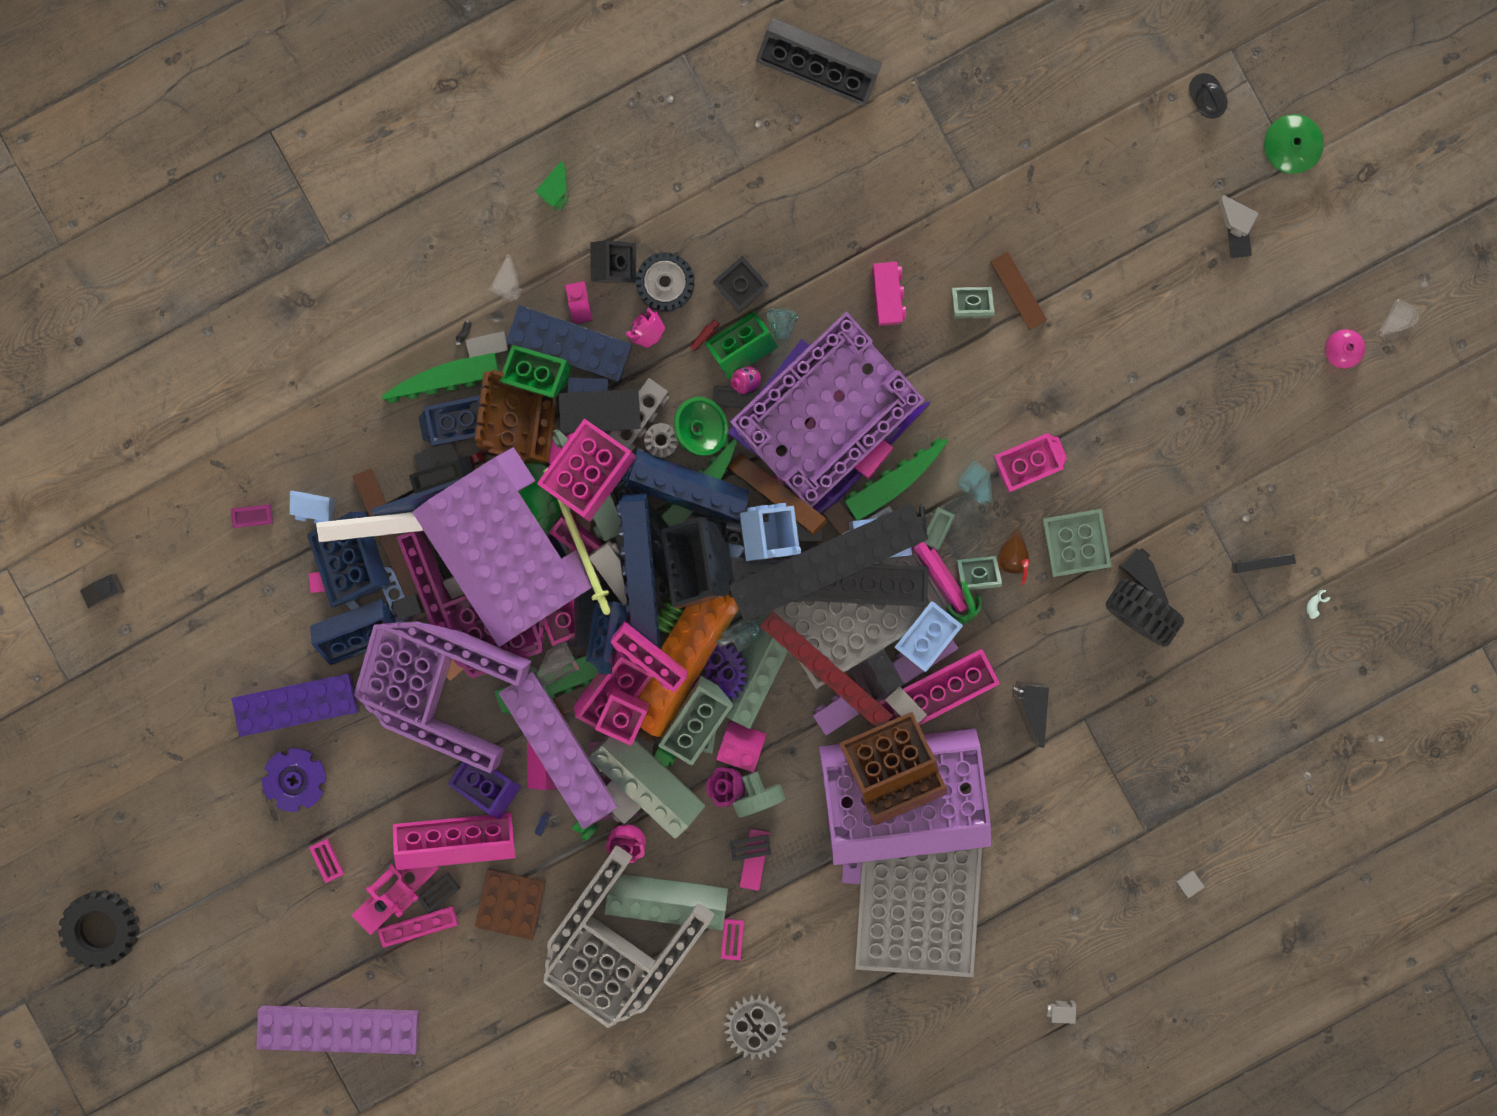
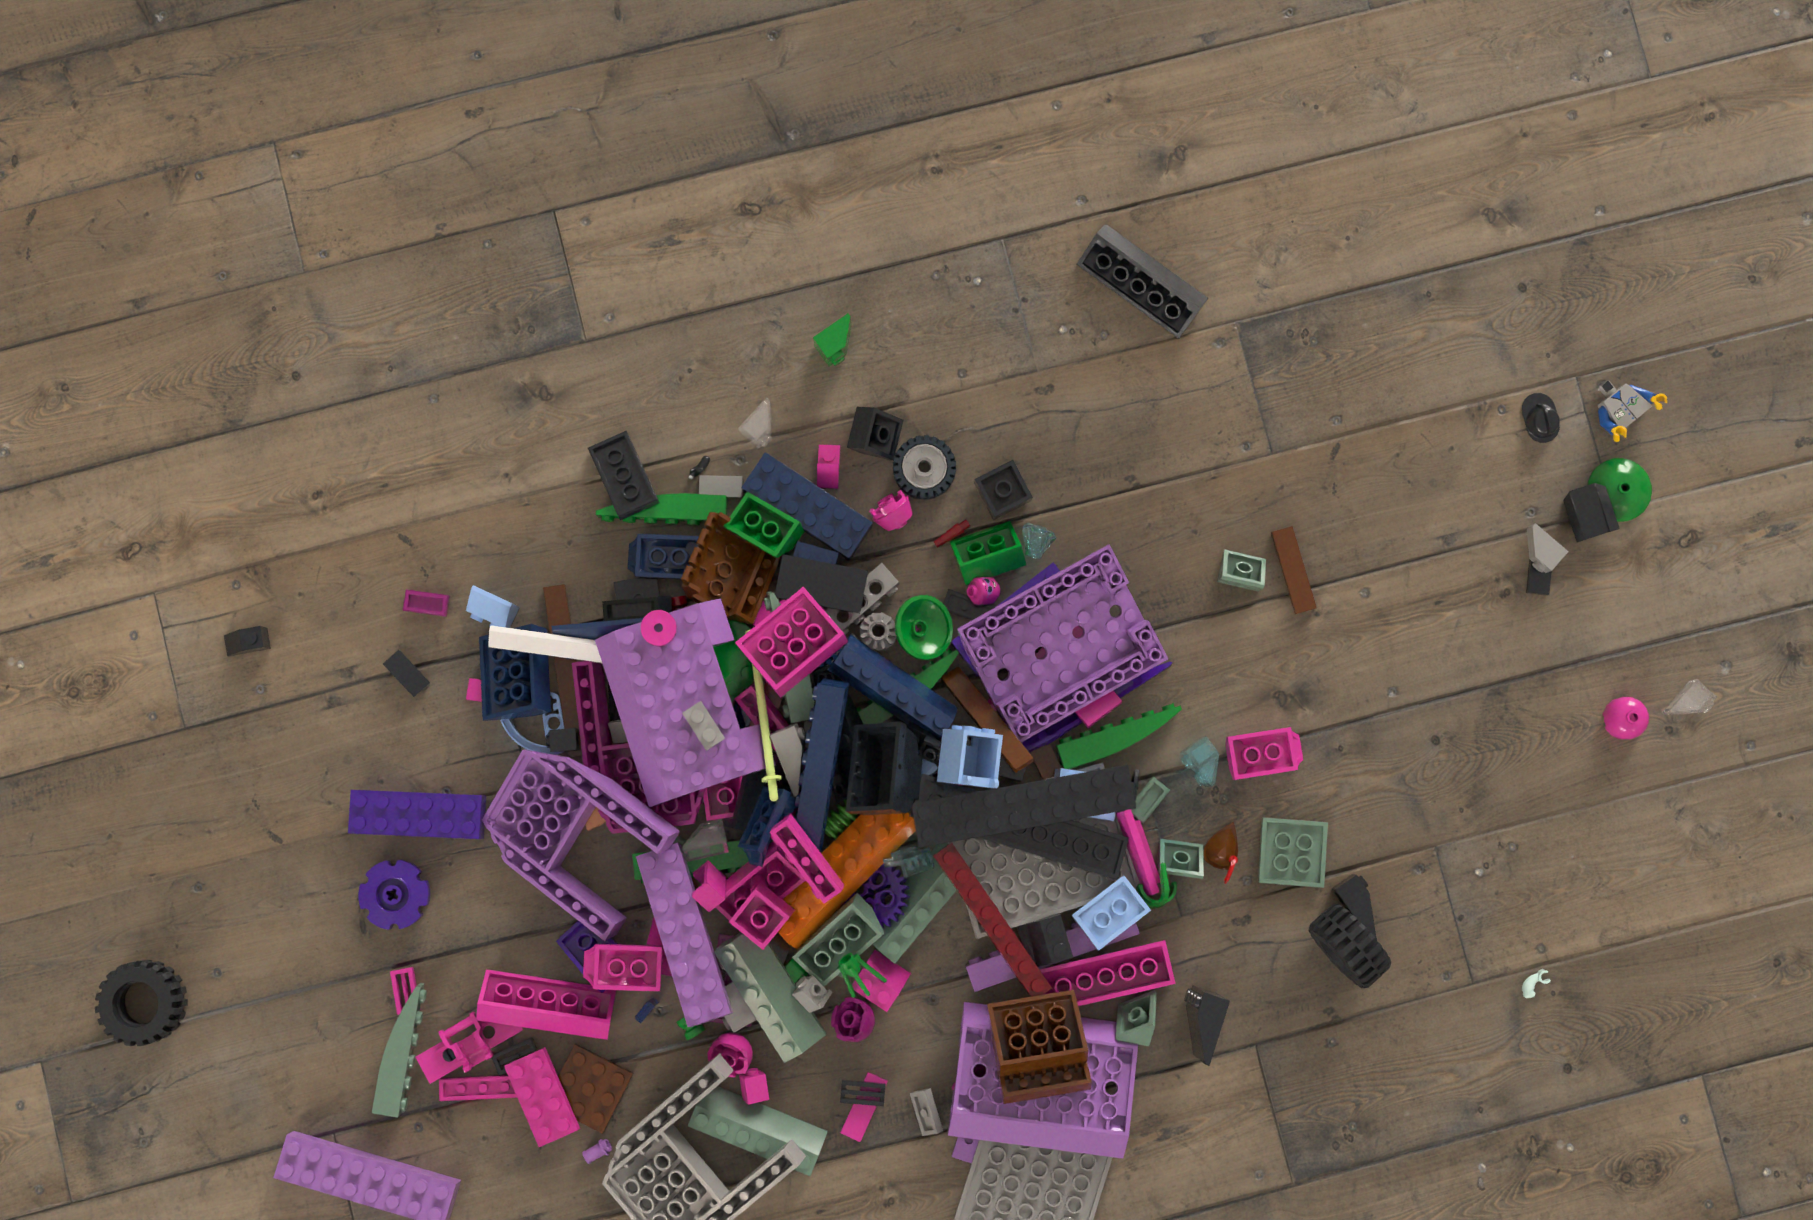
camera: 15 degrees right, 5 degrees down
dark blue slope [310,599,396,665] -> none
dark pink tile [721,918,744,960] -> none
sand green piece [733,771,786,818] -> none
dark pink brick [872,262,906,327] -> none
light grey tile [885,687,927,723] -> none
black piece [1232,554,1296,573] -> none
none -> sand green slope [372,983,427,1118]
none -> black slope [383,649,430,697]
none -> dark pink plate [504,1047,580,1147]
none -> medium lavender pin [582,1139,612,1164]
none -> dark pink slope [583,944,662,991]
none -> black tile [588,430,660,521]
none -> dark pink piece [641,610,677,646]
none -> light grey plate [682,701,725,751]
none -> dark pink panel [692,860,726,912]
none -> dark pink brick [739,1068,769,1105]
none -> light grey brick [792,975,832,1013]
none -> green plant [837,953,887,998]
none -> light grey plate [910,1088,943,1136]
none -> sand green slope [1116,990,1157,1046]
none -> black slope [1563,483,1620,543]
none -> torso [1598,380,1668,442]

